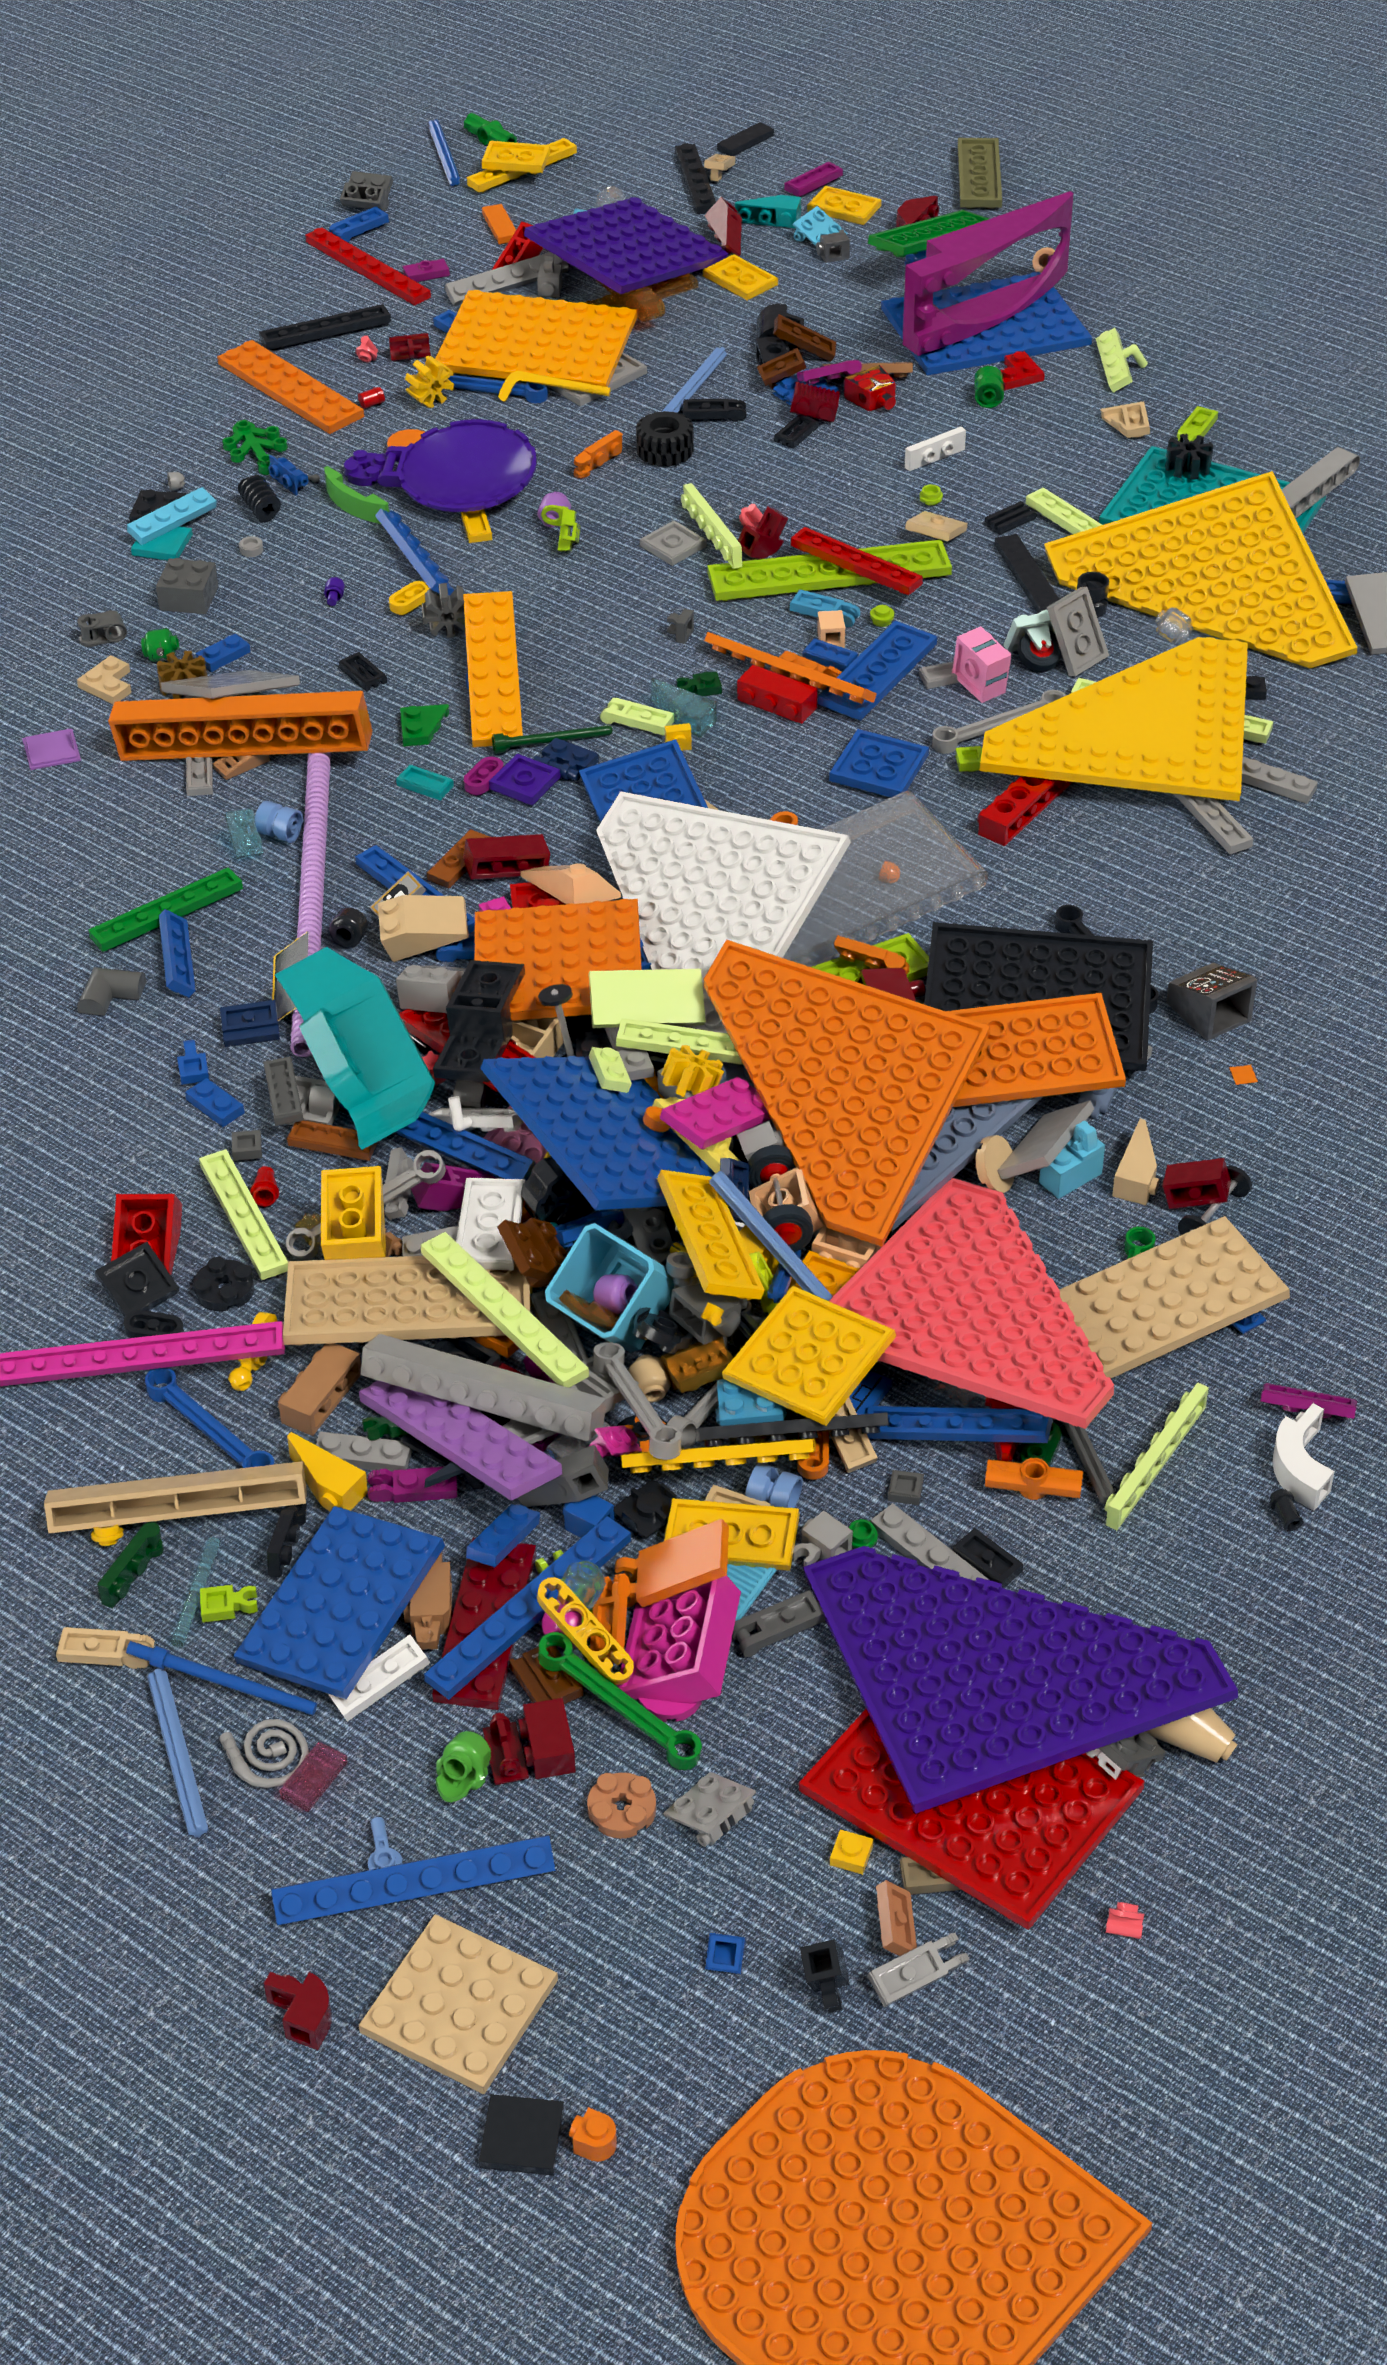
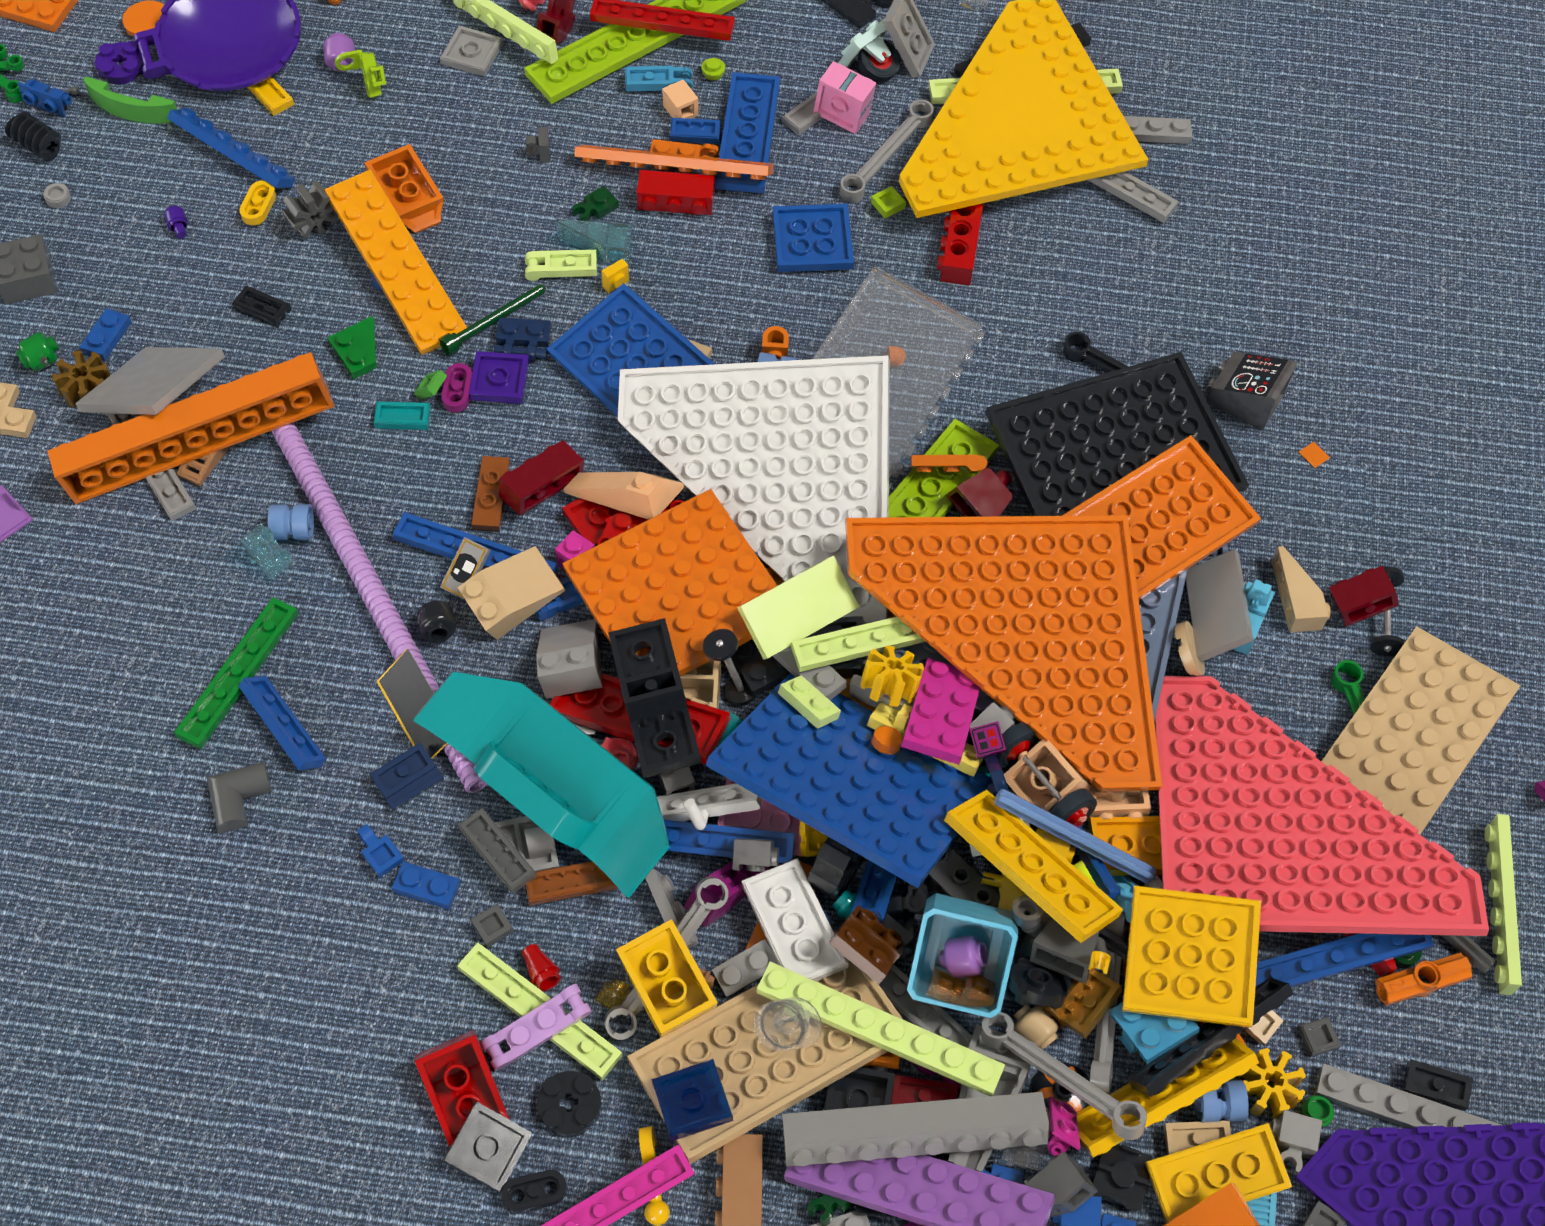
camera: 30 degrees left, 15 degrees up
none -> orange slope [364,144,444,233]
none -> bright green tile [414,370,447,400]
none -> lavender plate [480,984,592,1071]
none -> clear blue plate [651,1059,734,1142]
none -> flat silver brick [732,838,779,871]
none -> clear piece [753,997,822,1051]
none -> magenta tile [969,721,1007,759]
none -> yellow gear [1237,1048,1306,1119]

